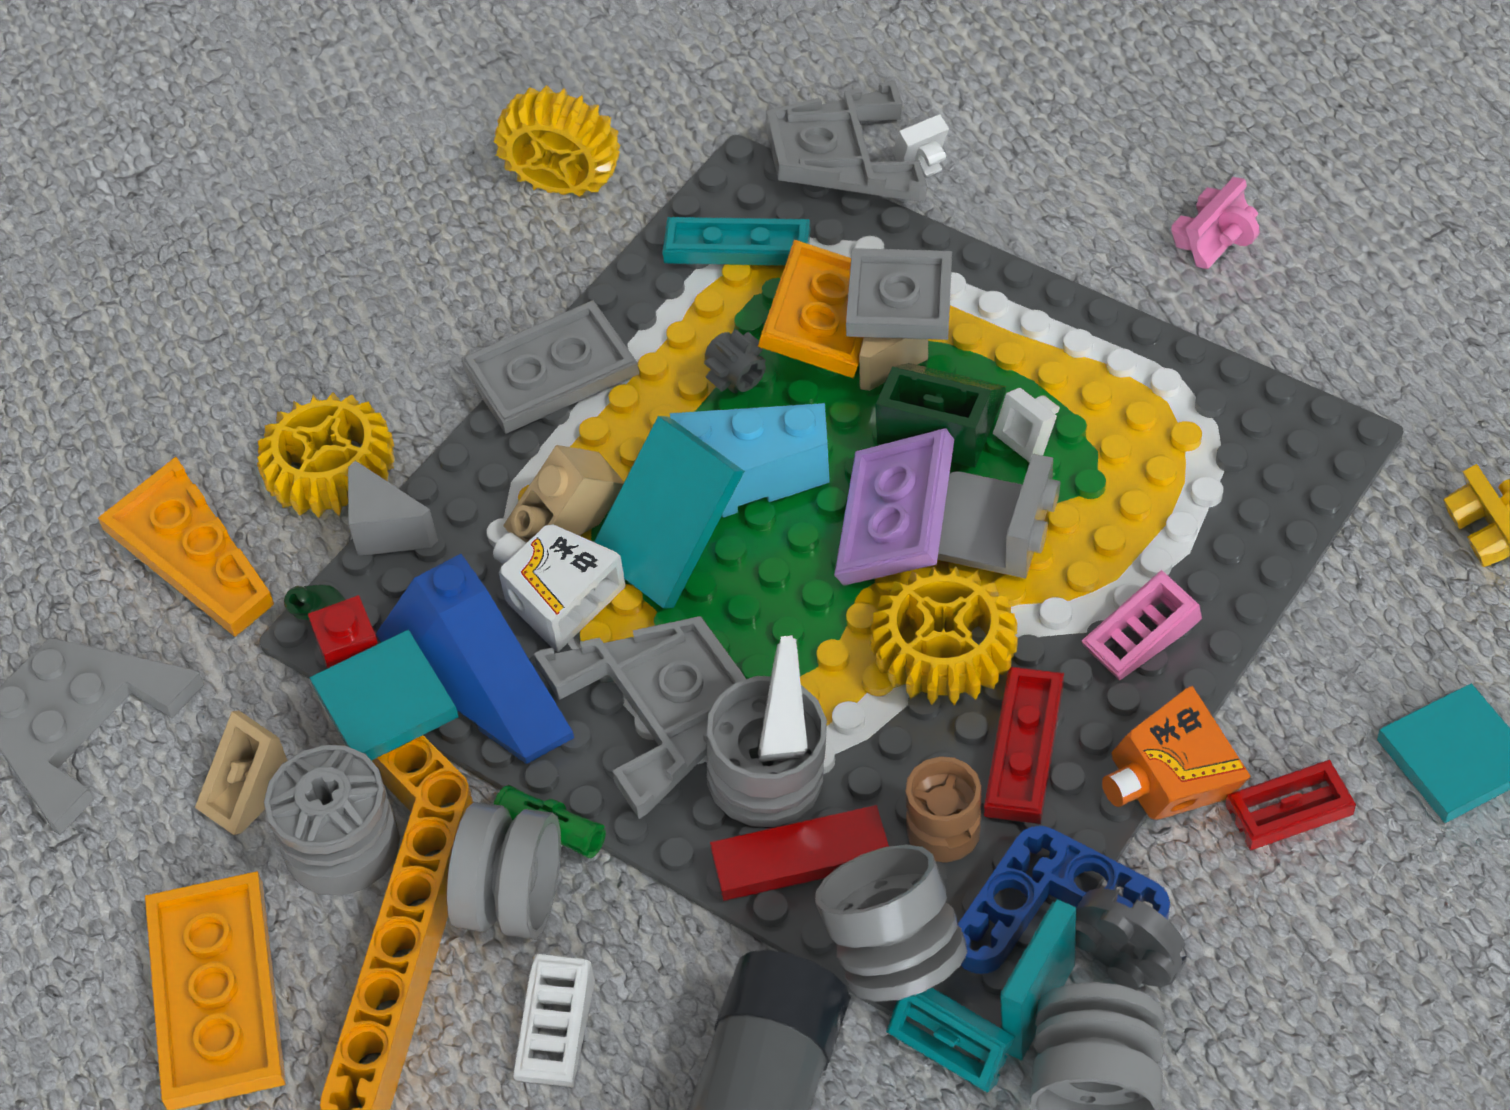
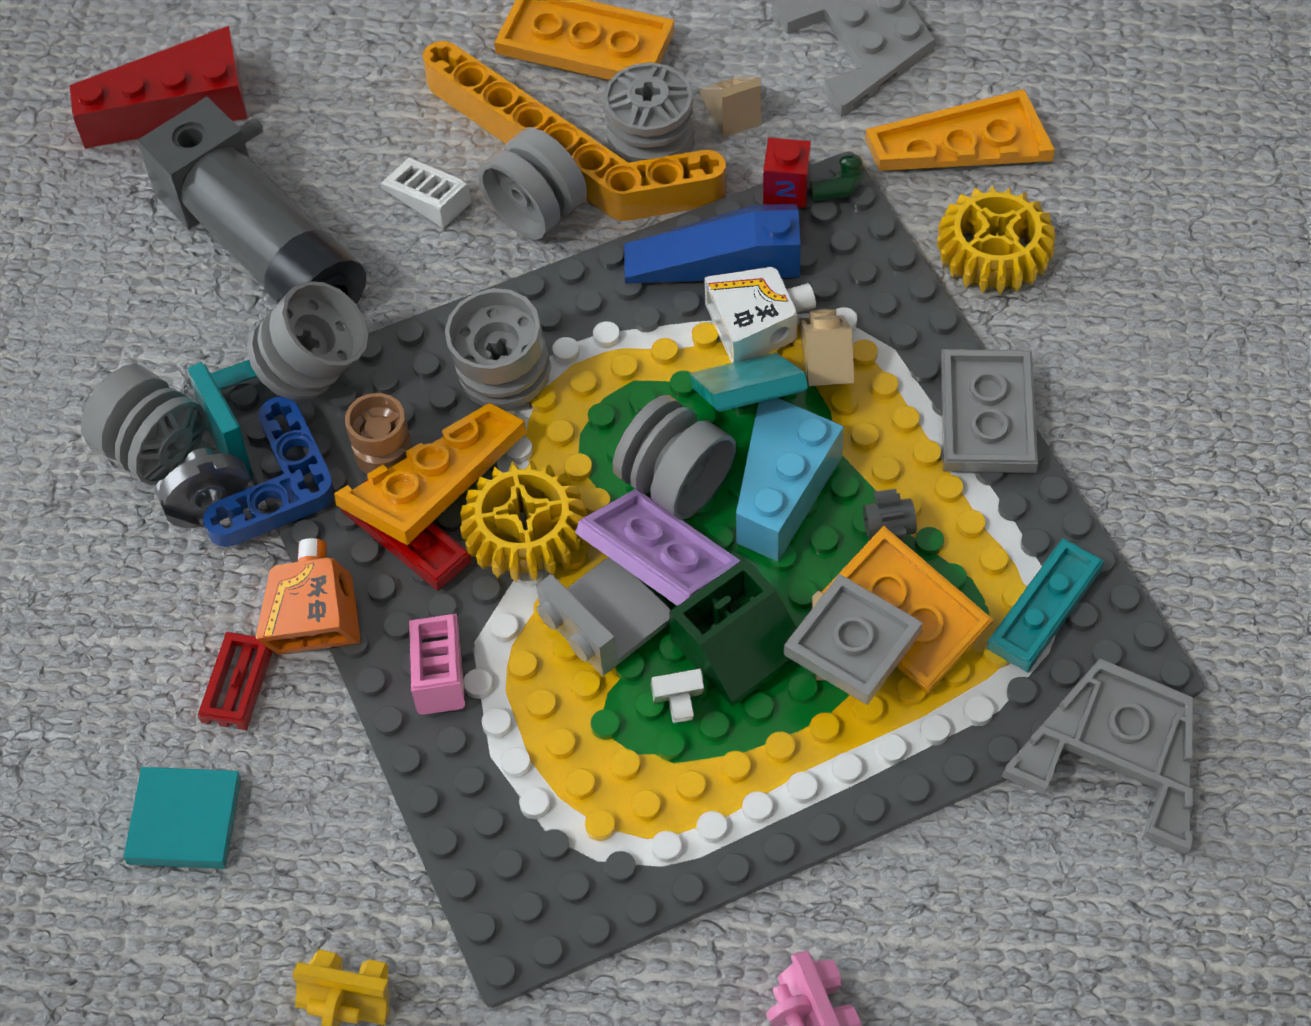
camera: 120 degrees right, 5 degrees up
teal tile [309,629,458,761] -> none
light grey slope [348,461,438,556] -> none
yellow gear [494,85,621,197] -> none
green pin [494,785,606,859] -> none
light grey wing [534,616,746,819] -> none
red tile [710,805,889,901] -> none
white slope [758,636,807,762] -> none
white tile [892,114,949,178] -> none
none -> light orange wing [334,403,526,545]
none -> light grey wheel [612,395,736,520]

